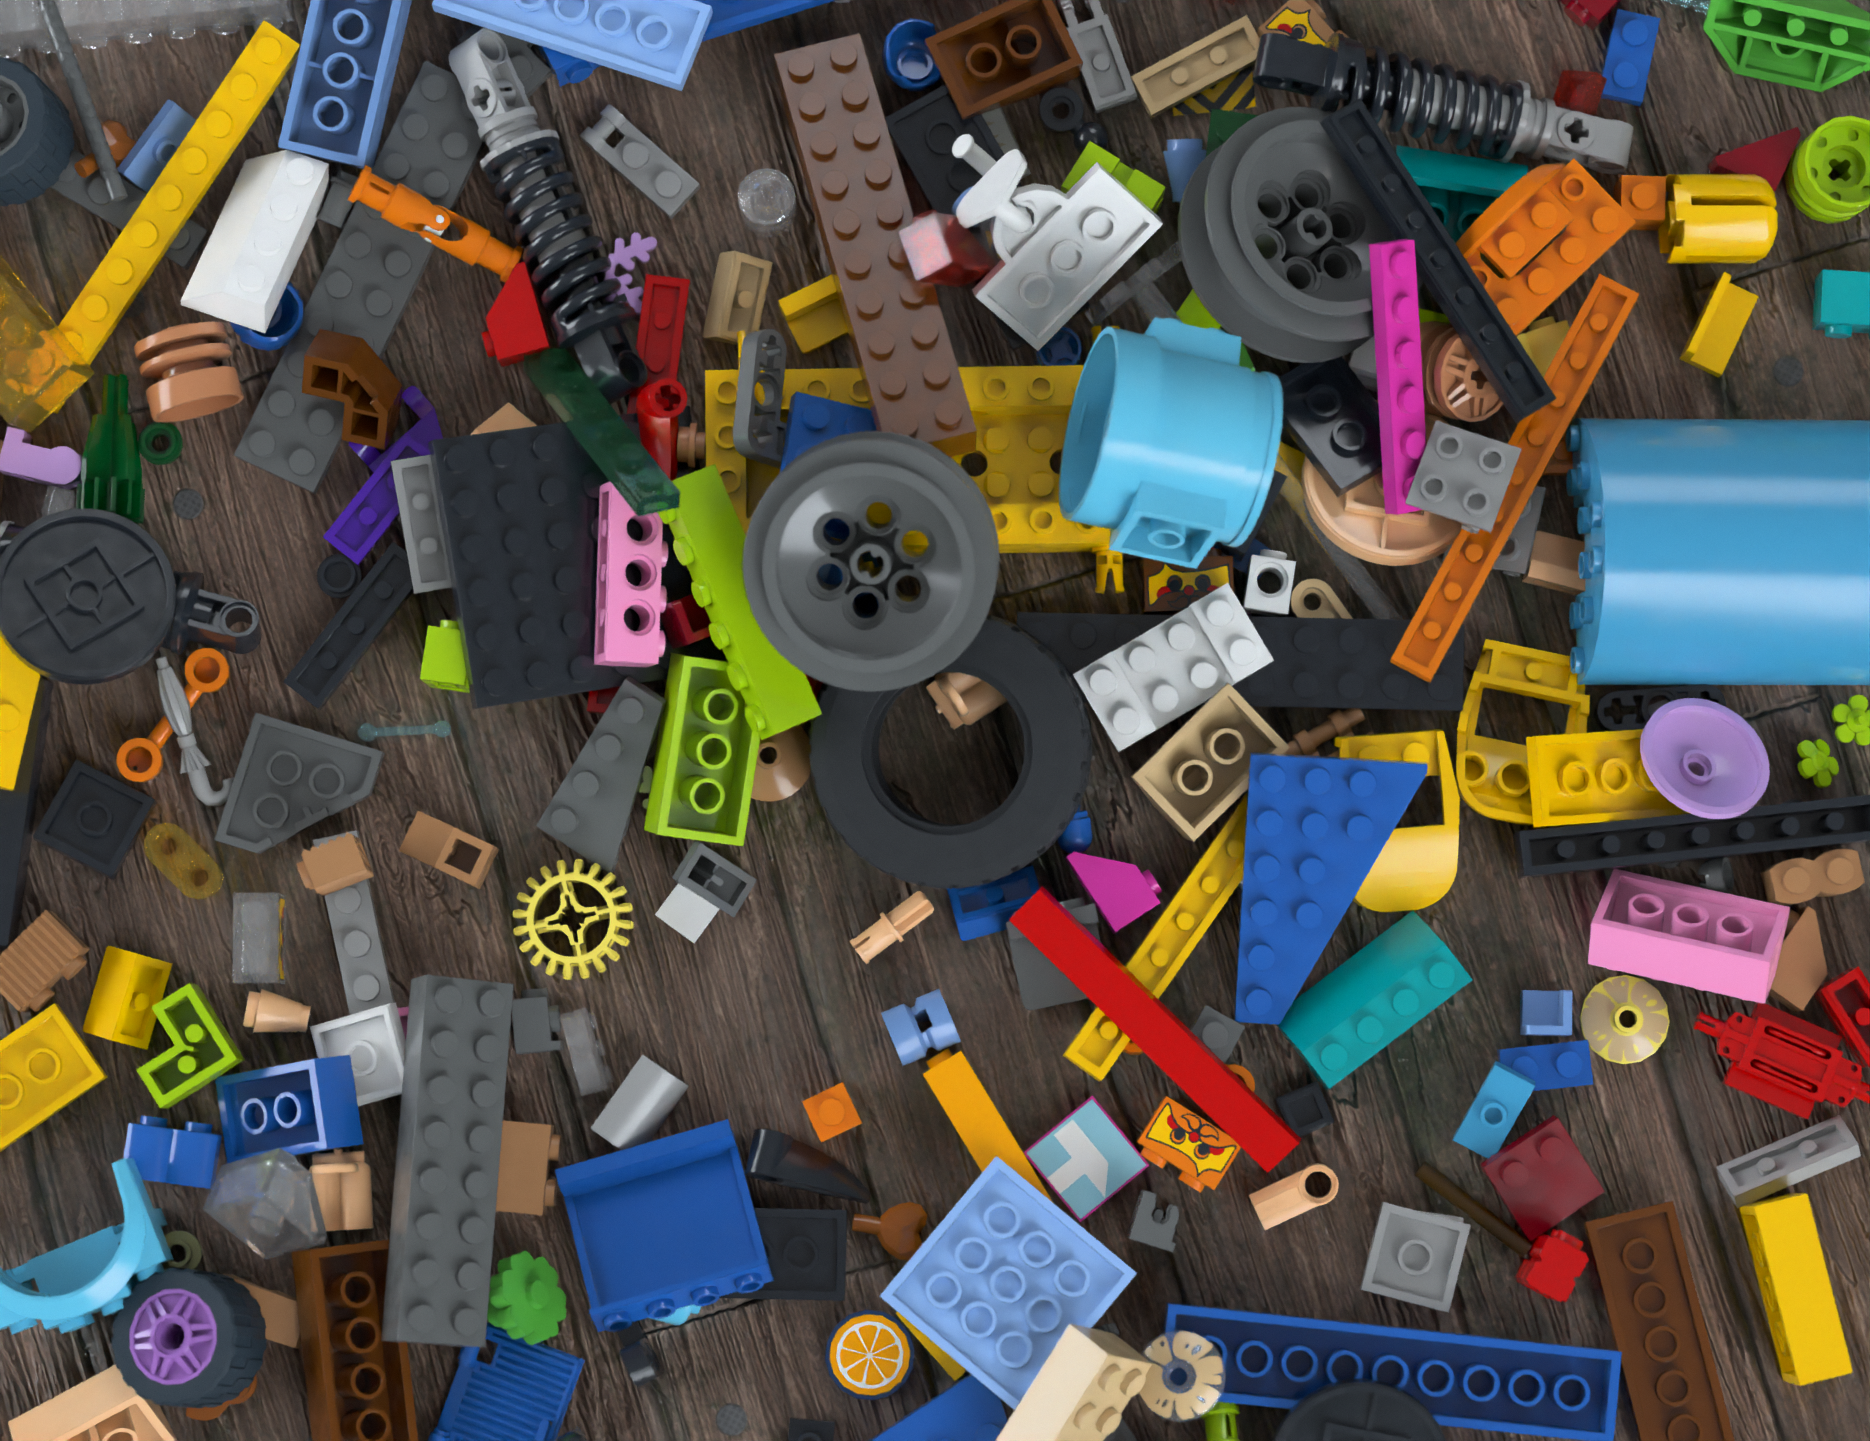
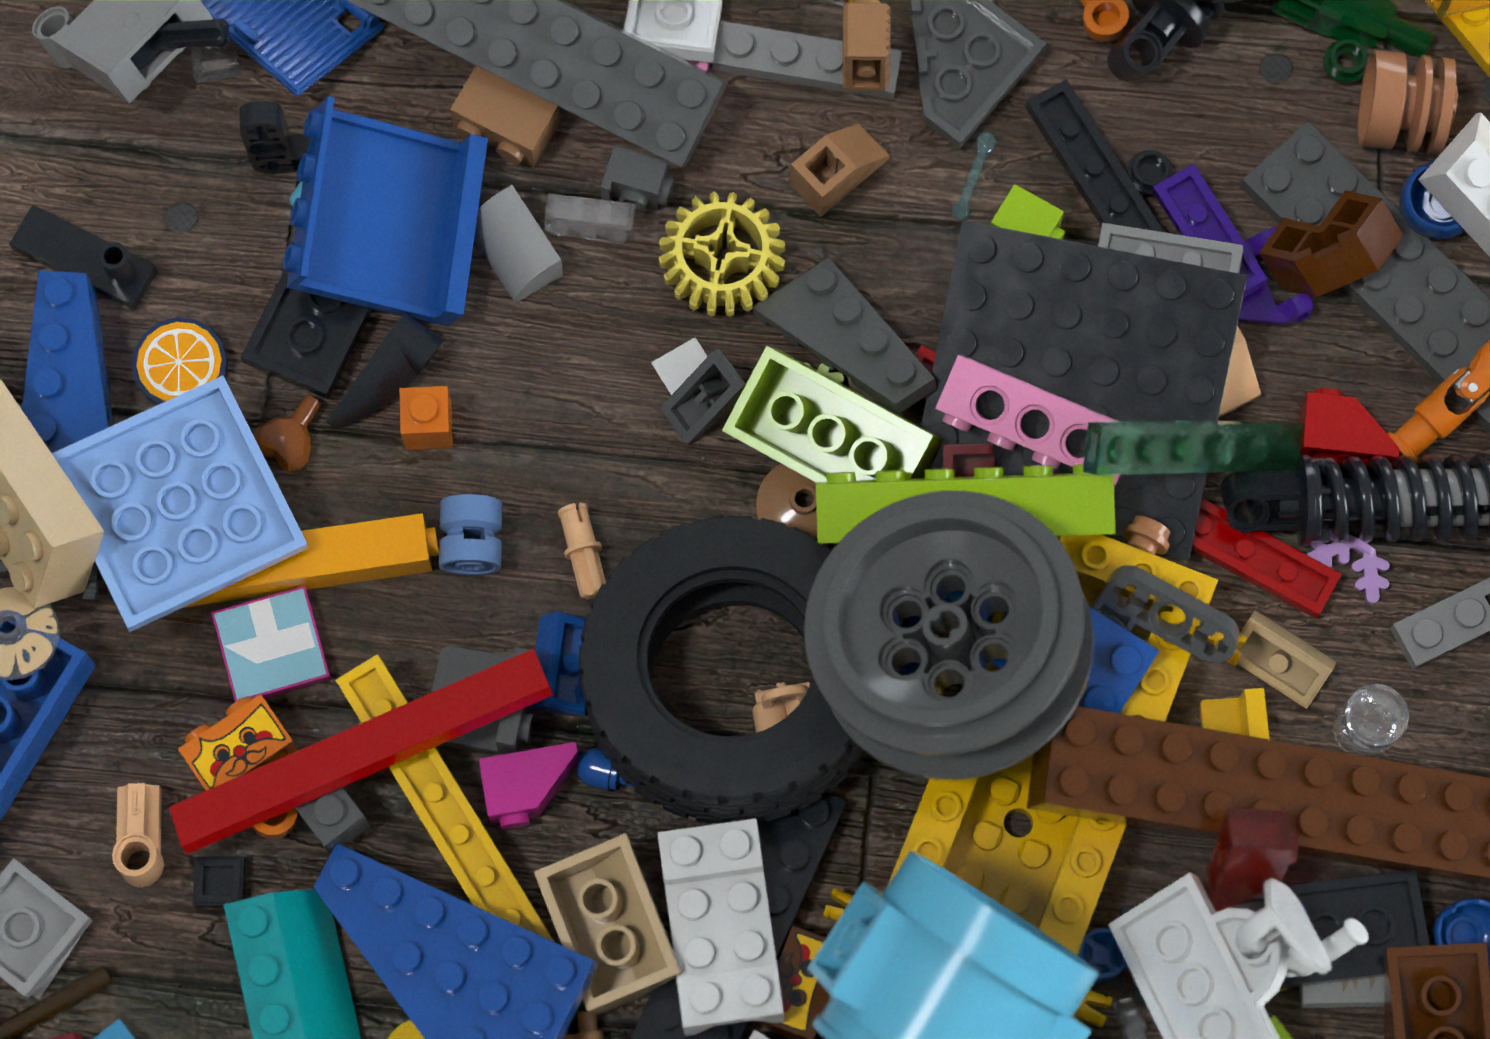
camera: 110 degrees right, 10 degrees down
bright green plant [487,1251,566,1345] -> none
red piece [637,378,687,484] -> none
dark grey hinge [1126,1190,1179,1252] -> none

